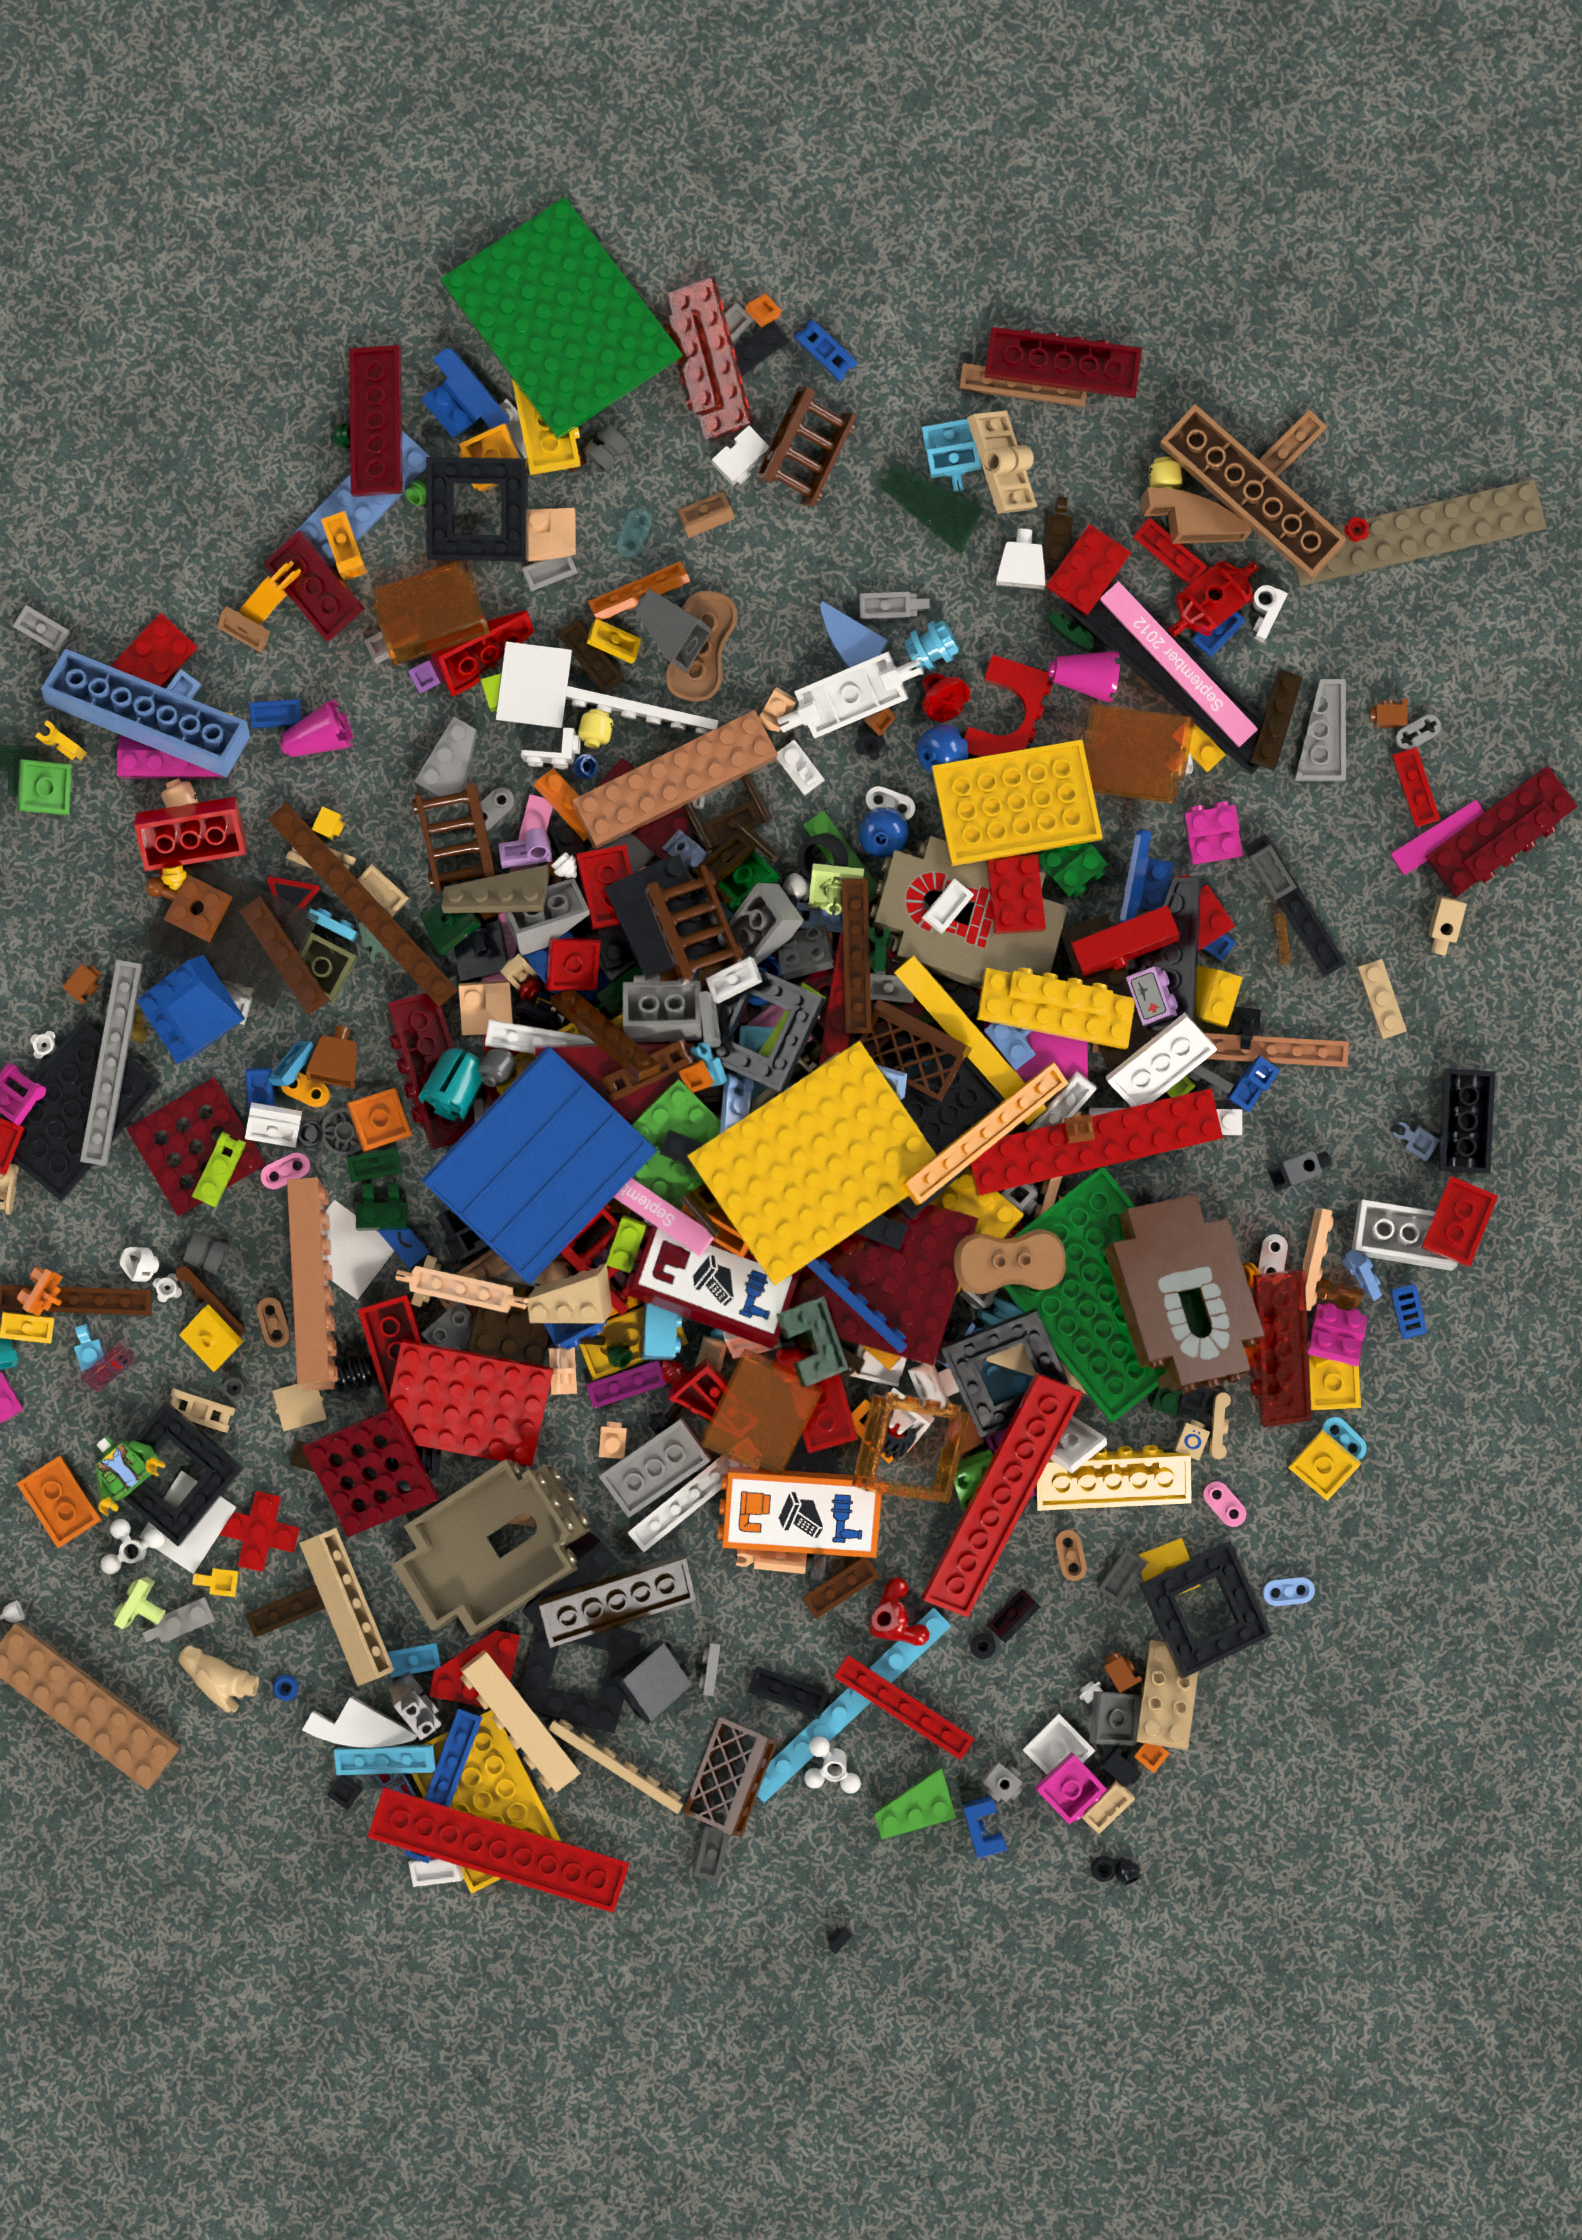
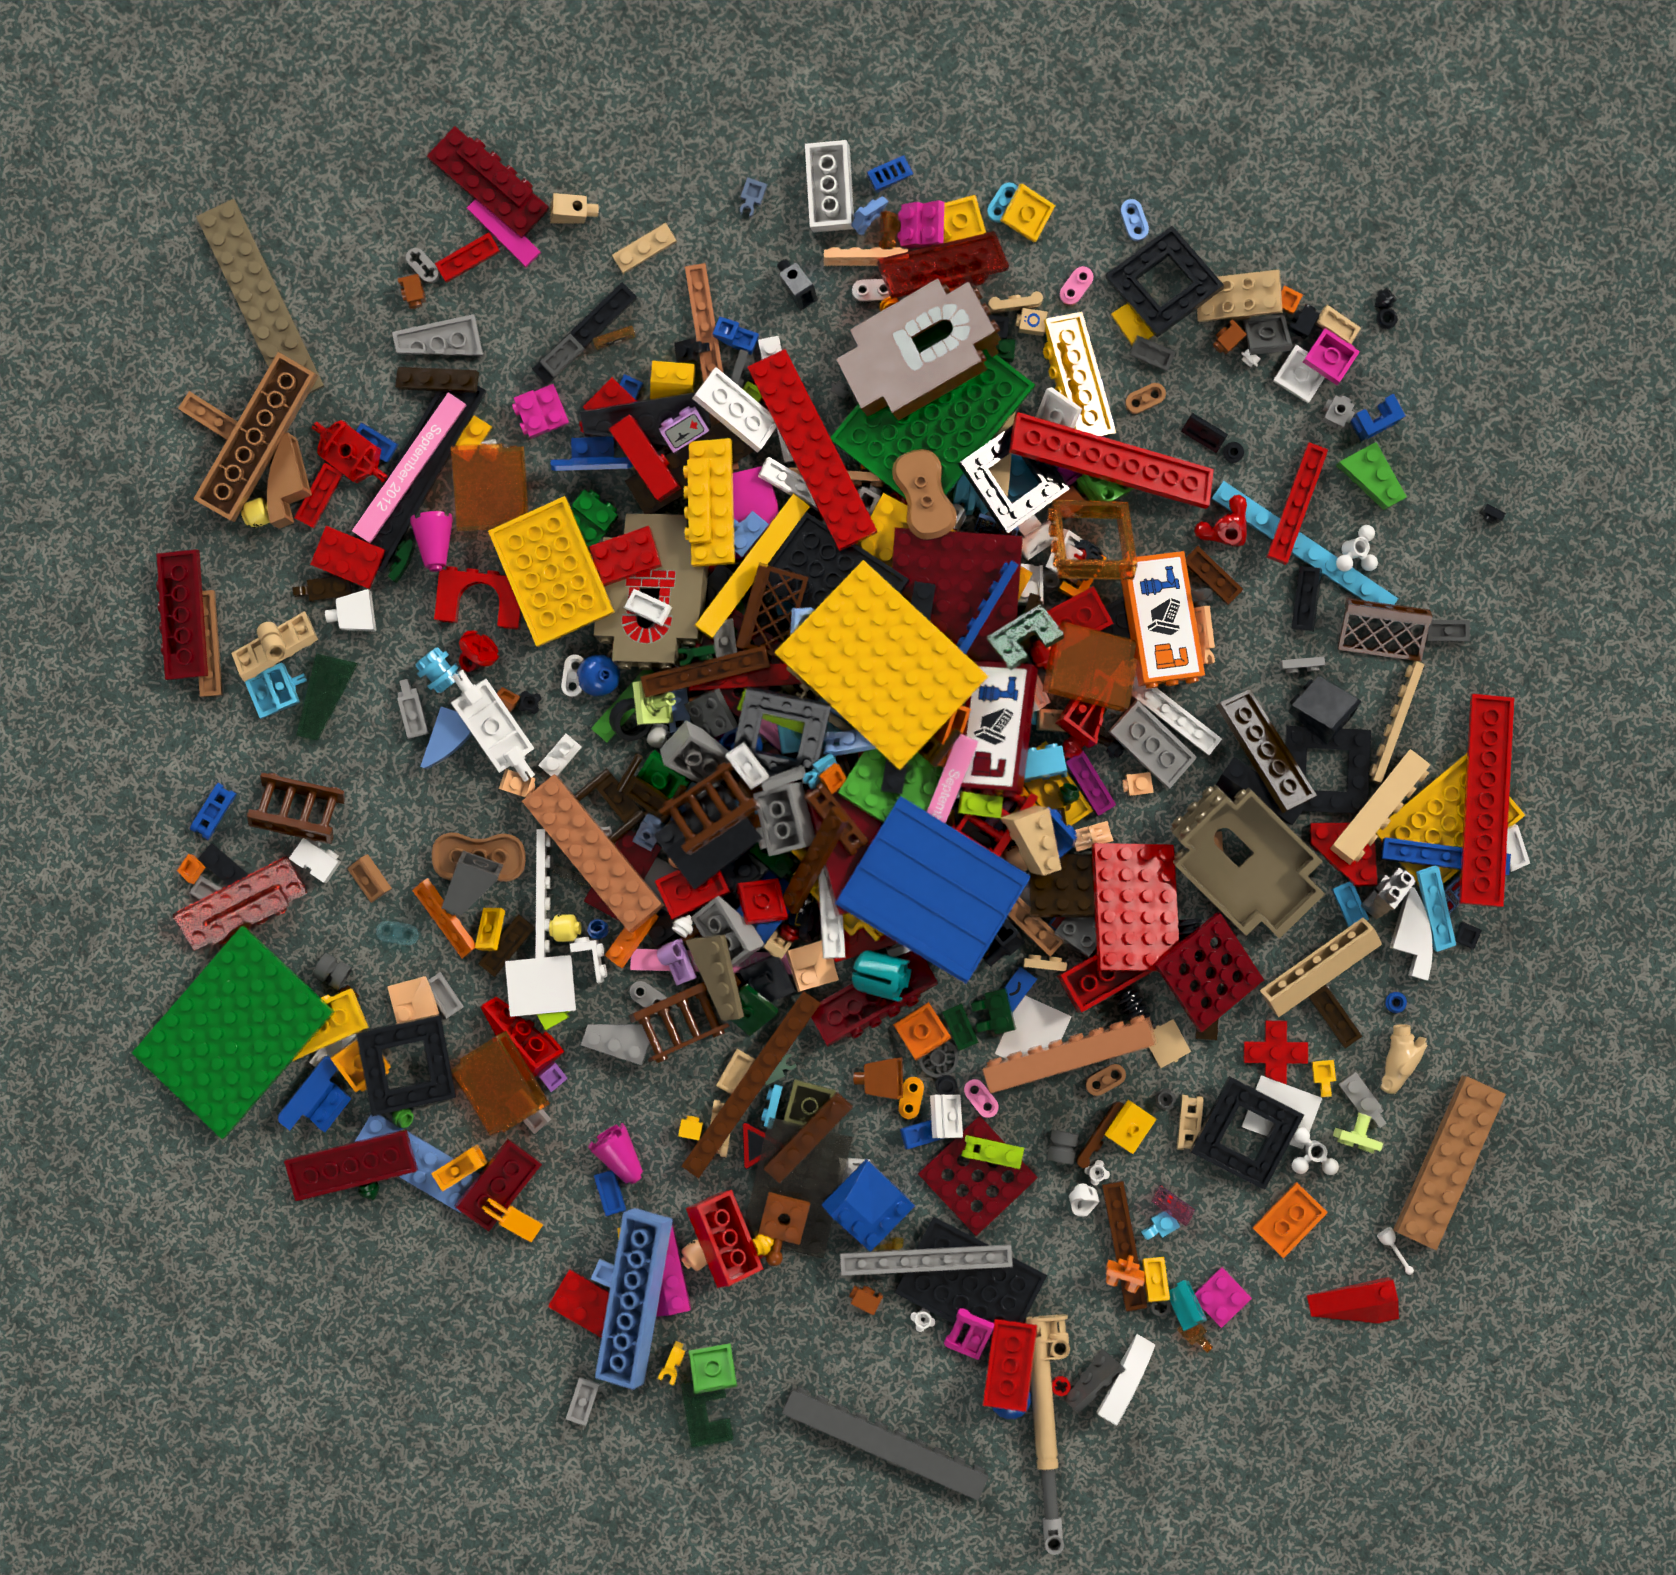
camera: 105 degrees left, 0 degrees up
torso [96,1436,166,1516] -> none
medium nougat plate [217,606,270,653] -> none
dark azure plate [267,1041,316,1086] -> none
light nougat plate [396,1266,528,1313] -> none
dark grey head [478,1048,516,1087] -> none
light orange plate [902,1062,1068,1205] -> none
blue cylinder [916,724,968,774] -> none
dark orange tile [1064,1114,1095,1144] -> none
white plate [1252,585,1288,642] -> none
red plate [1344,517,1369,542] -> none
red plate [1421,1176,1498,1268] -> none
black brick [1438,1068,1495,1174] -> none

